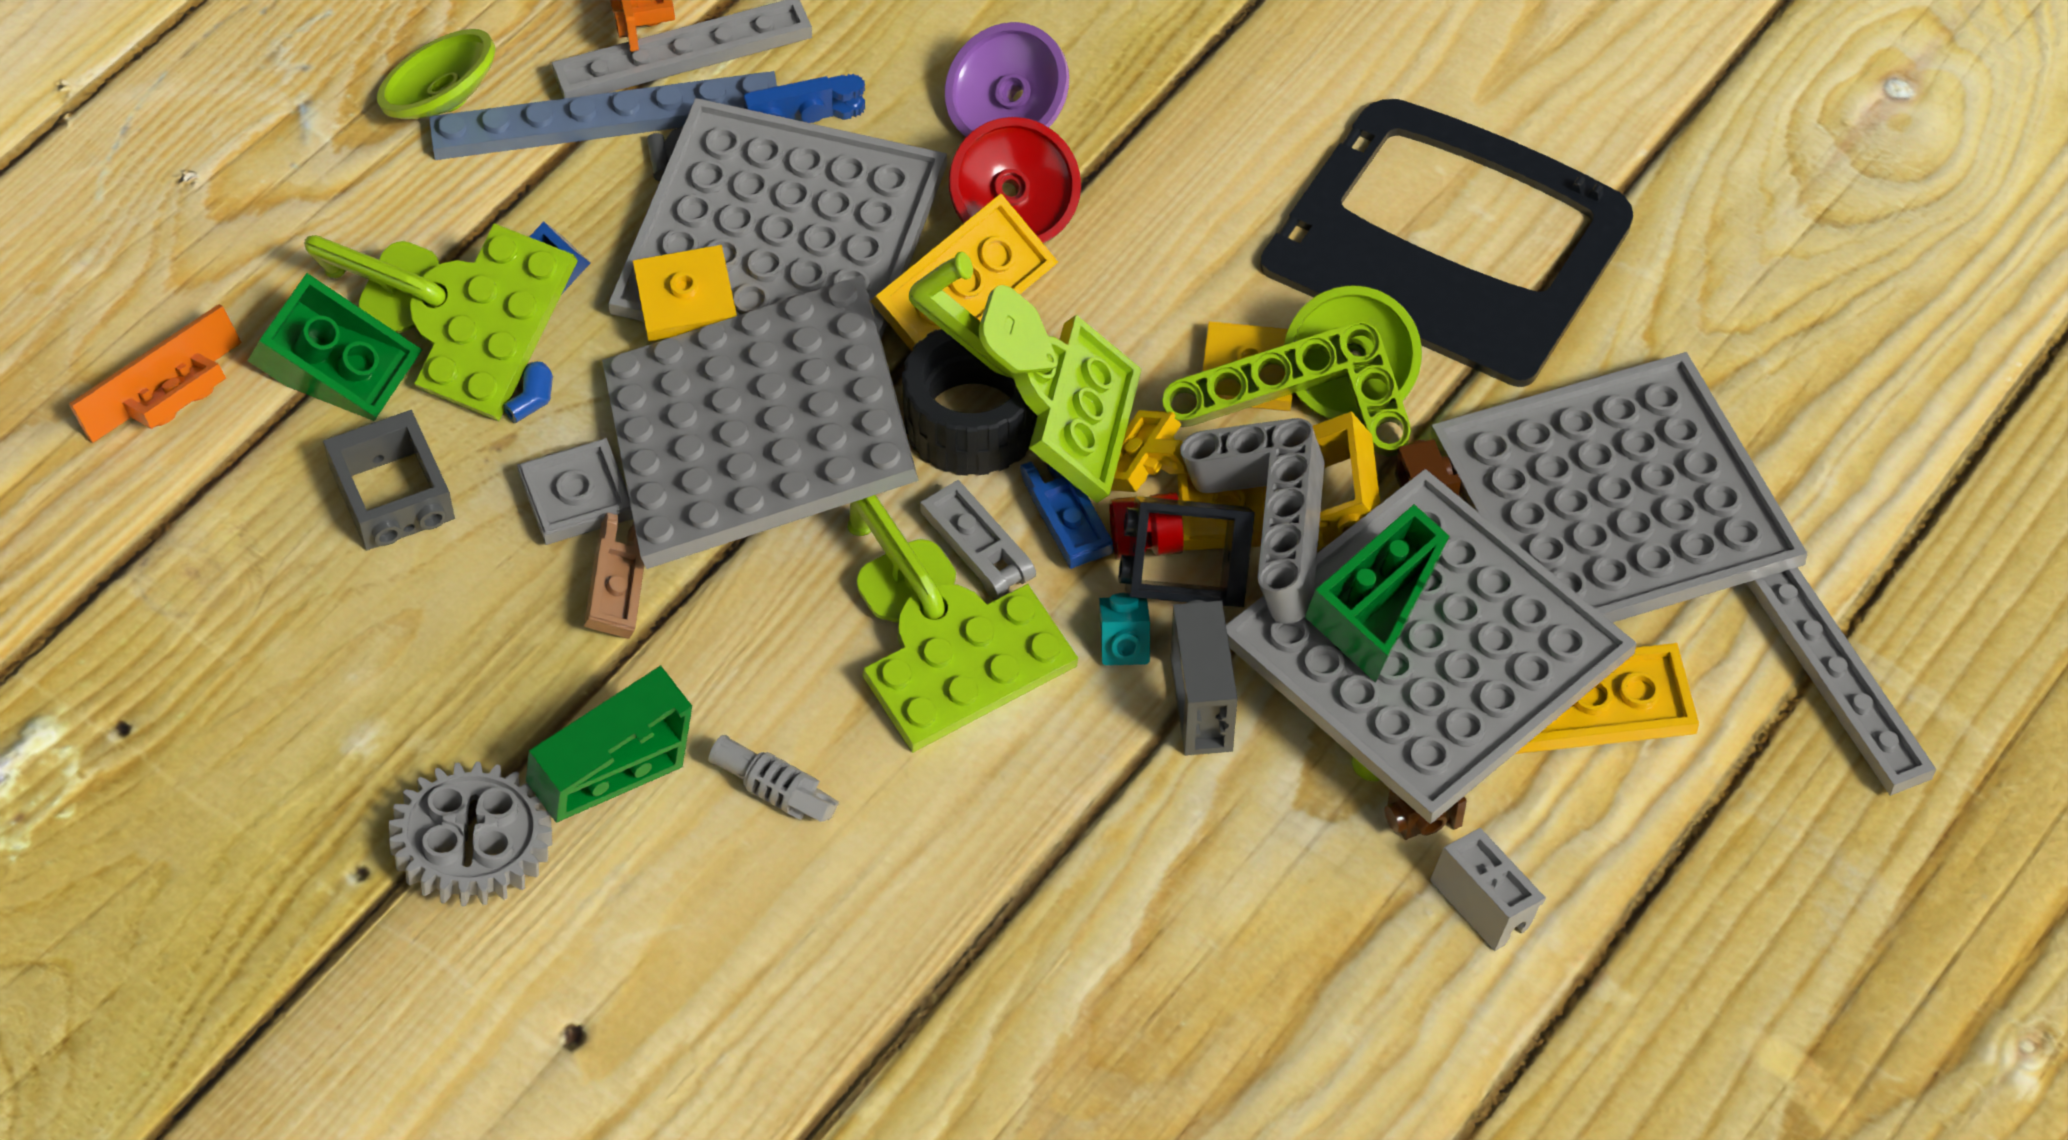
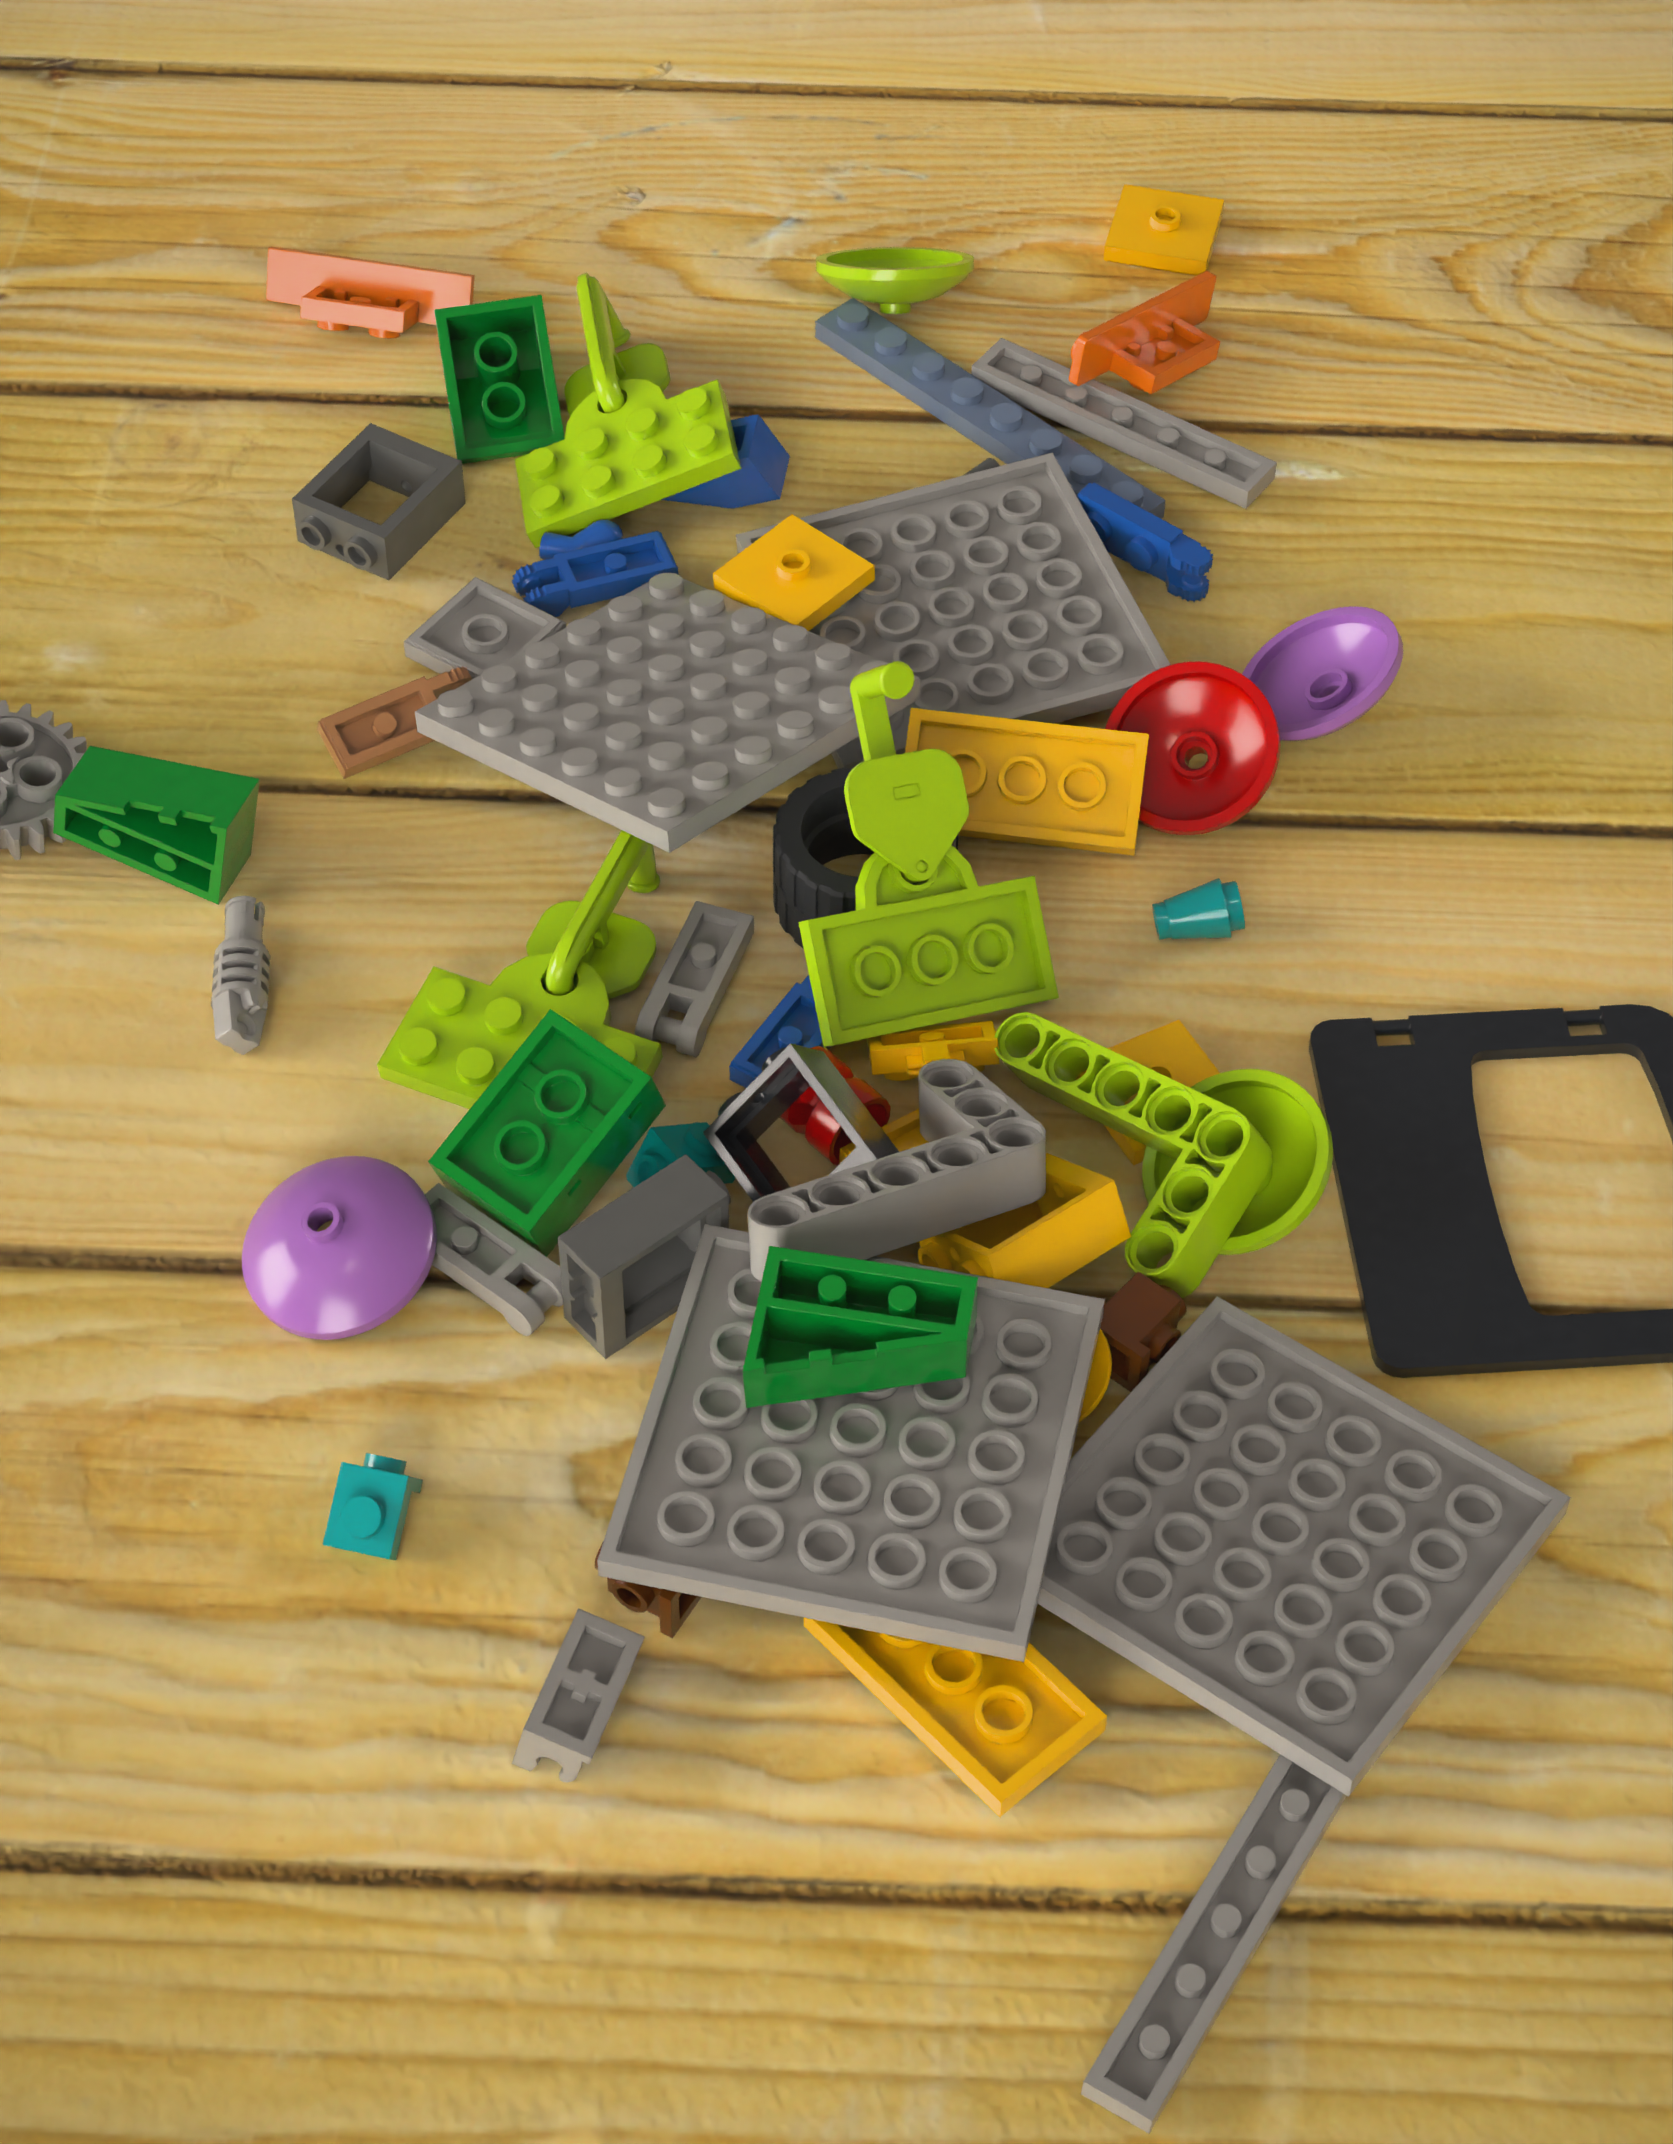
camera: 55 degrees right, 5 degrees down
none -> medium lavender dish [242,1156,437,1340]
none -> teal bracket [322,1453,423,1560]
none -> light grey plate [425,1183,563,1336]
none -> green piece [428,1009,666,1257]
none -> blue hinge [512,531,678,617]
none -> teal cone [1152,878,1245,940]

